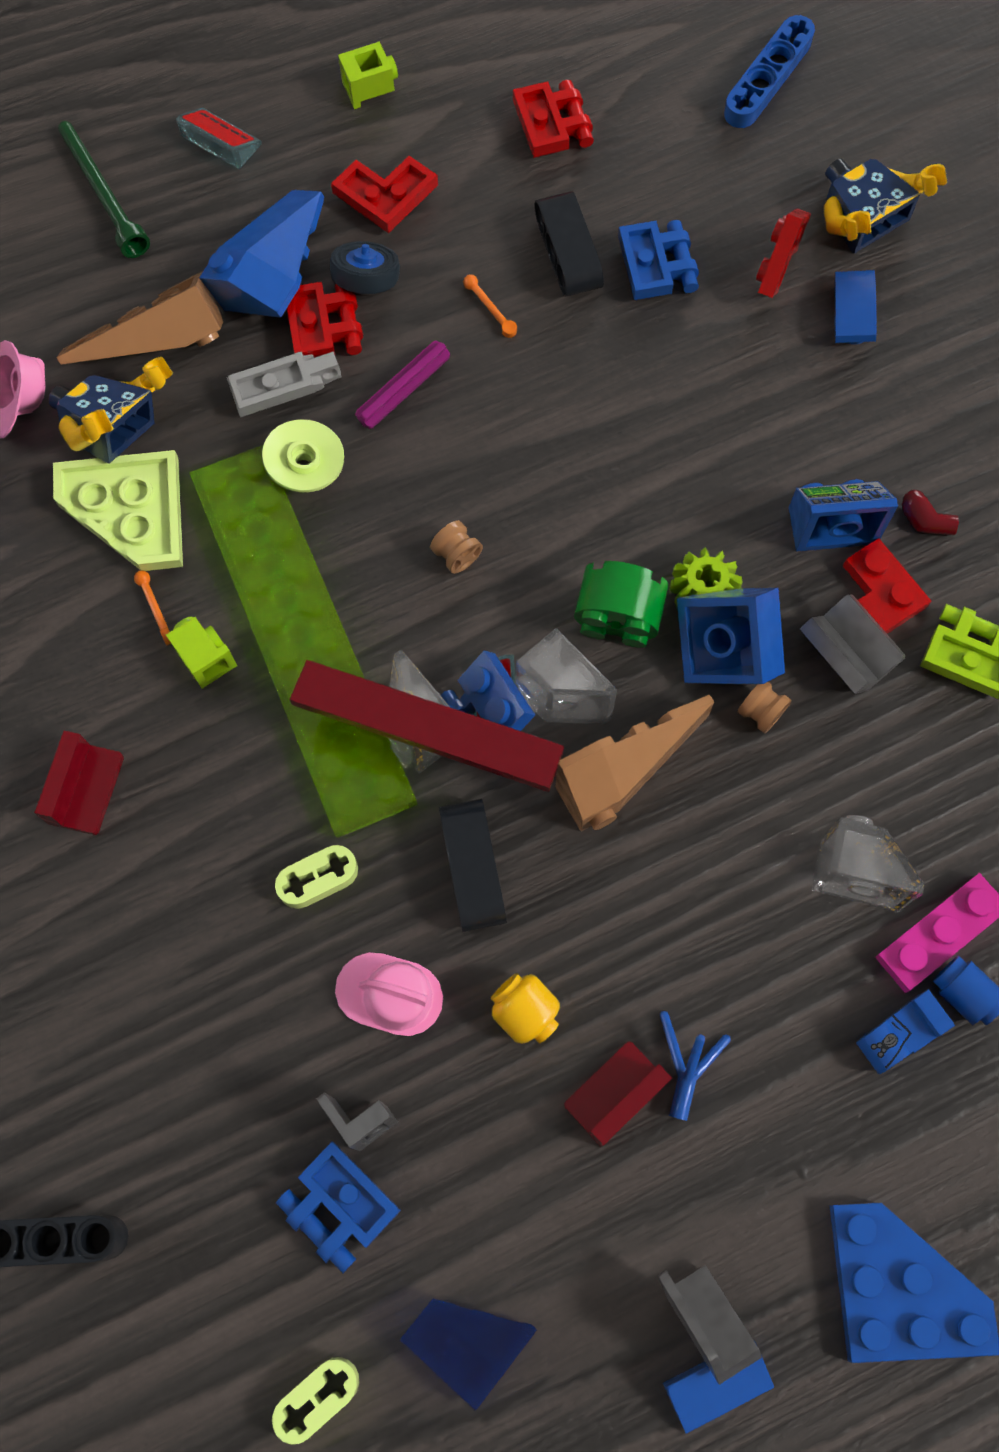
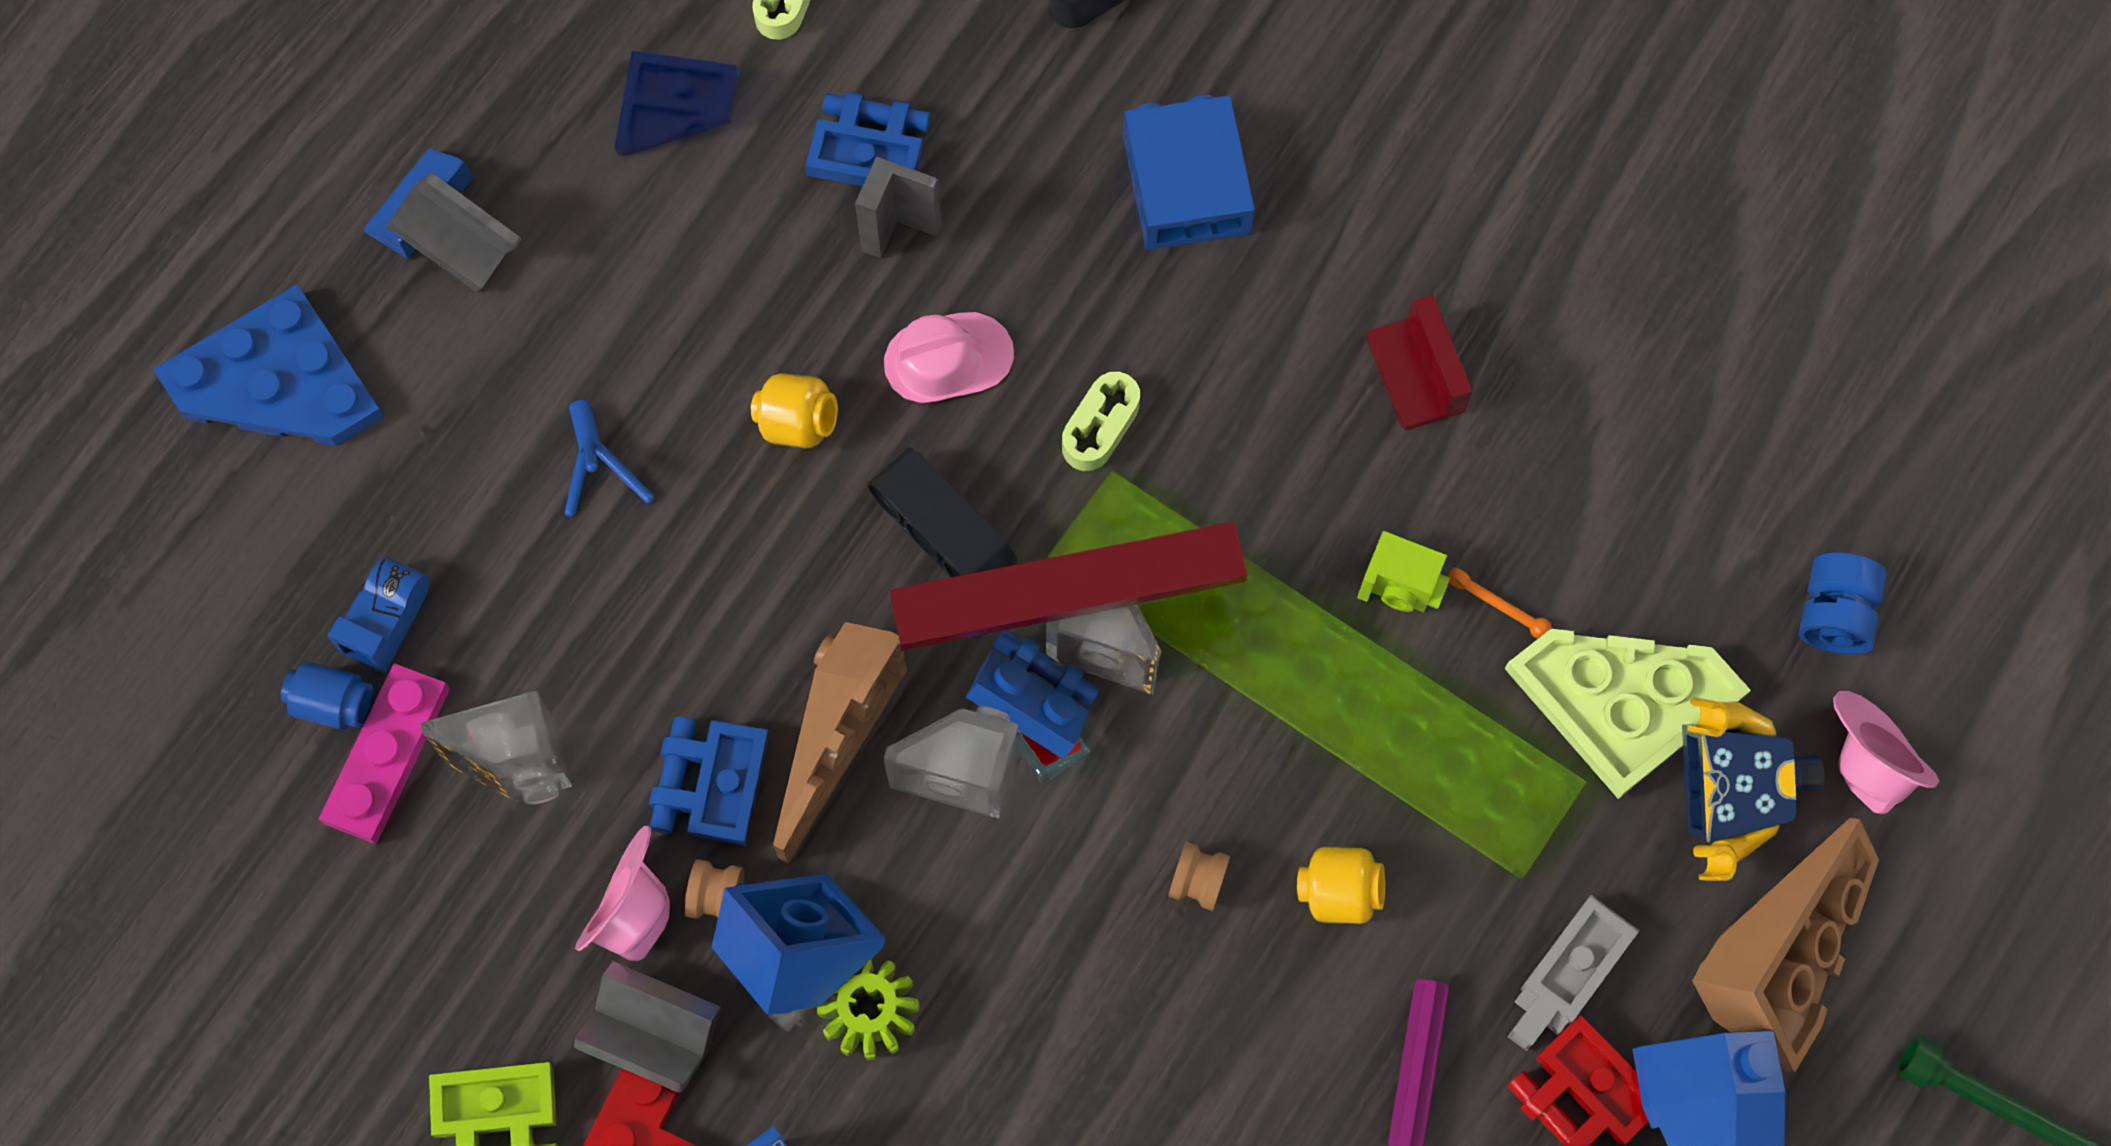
camera: 145 degrees right, 0 degrees up
yellowish green dish [262,420,344,493] -> none
dark red panel [564,1042,672,1147] -> none
green brick [574,561,669,648] -> none
none -> bright pink piece [575,826,670,962]
none -> blue plate [649,717,770,846]
none -> blue brick [1123,95,1255,250]
none -> yellow head [1297,847,1386,924]

